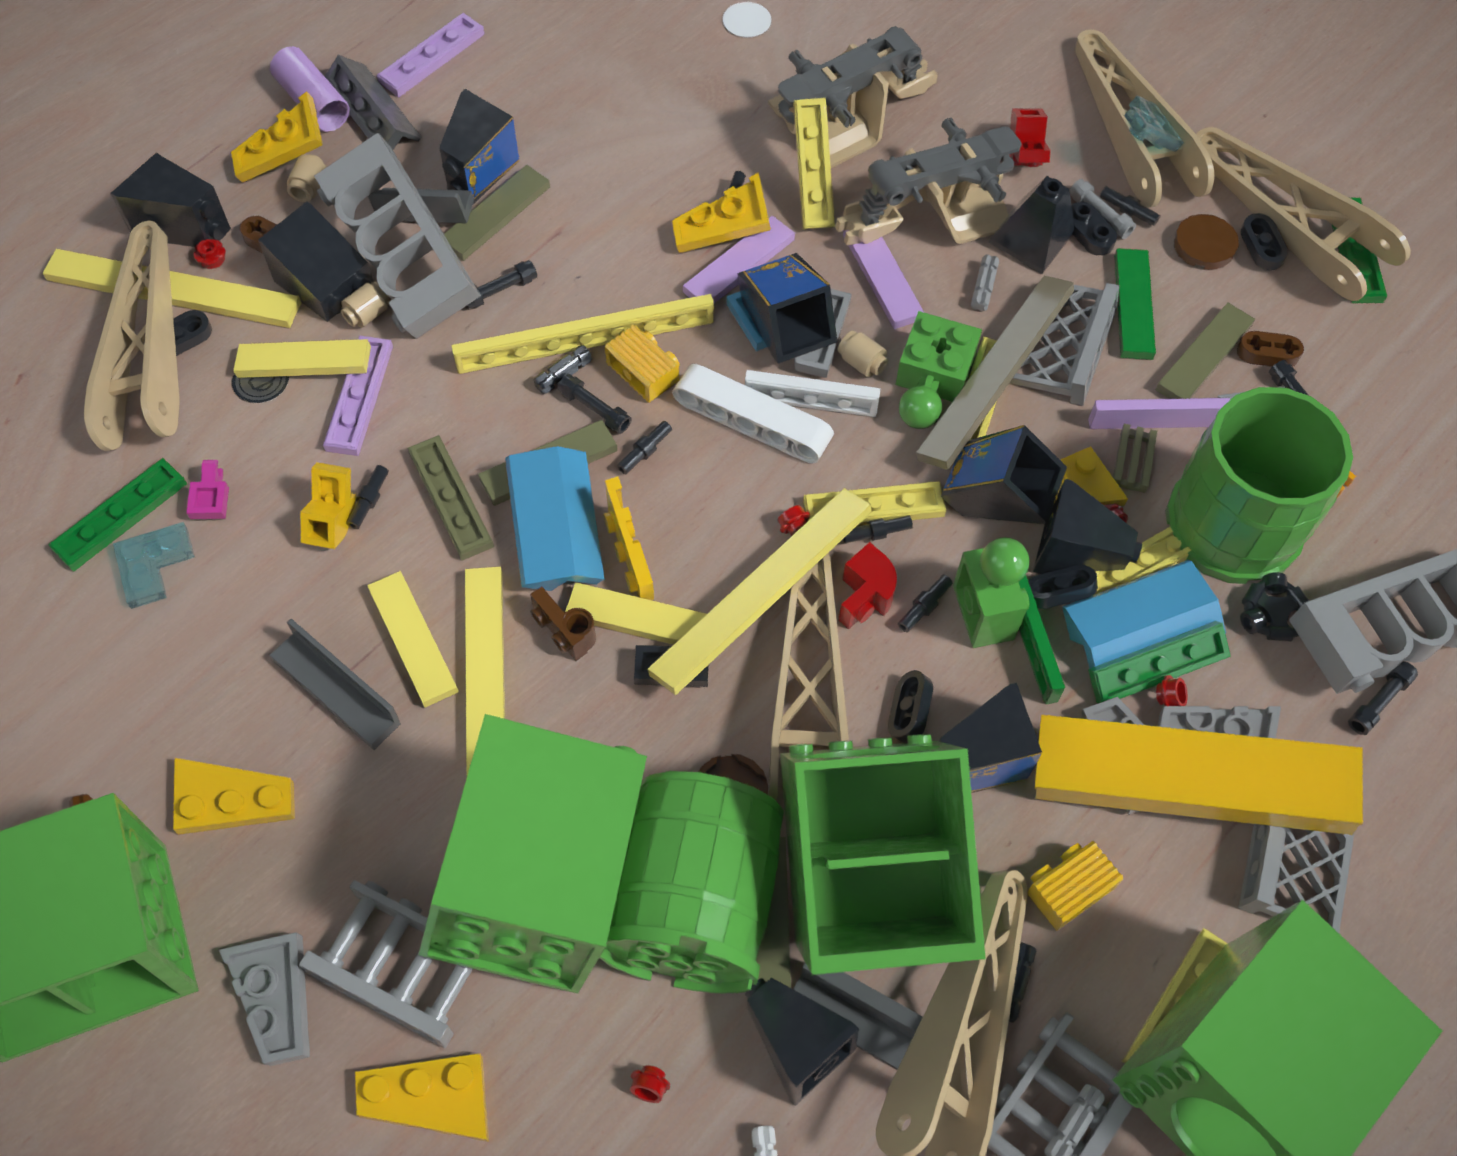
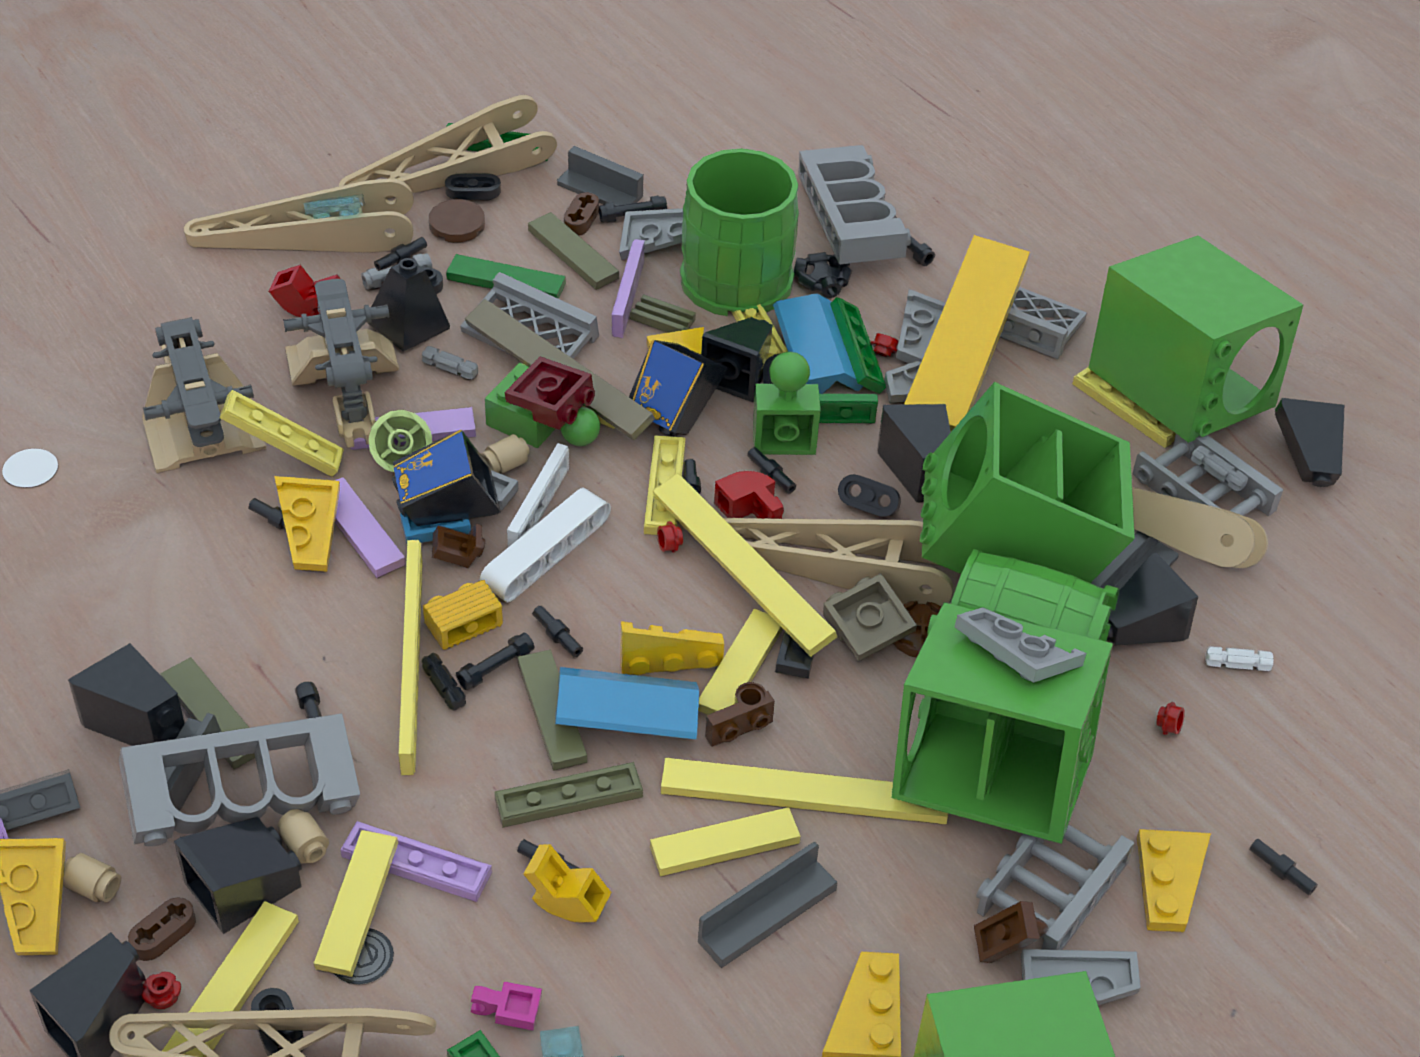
camera: 80 degrees left, 15 degrees down
none -> yellowish green cylinder [368,410,432,472]
none -> reddish brown bracket [432,523,485,568]
none -> dark red plate [504,356,595,430]
none -> dark grey panel [557,146,644,206]
none -> dark tan plate [823,574,917,661]
none -> light grey wing [955,607,1087,683]
none -> reddish brown tile [974,901,1049,963]

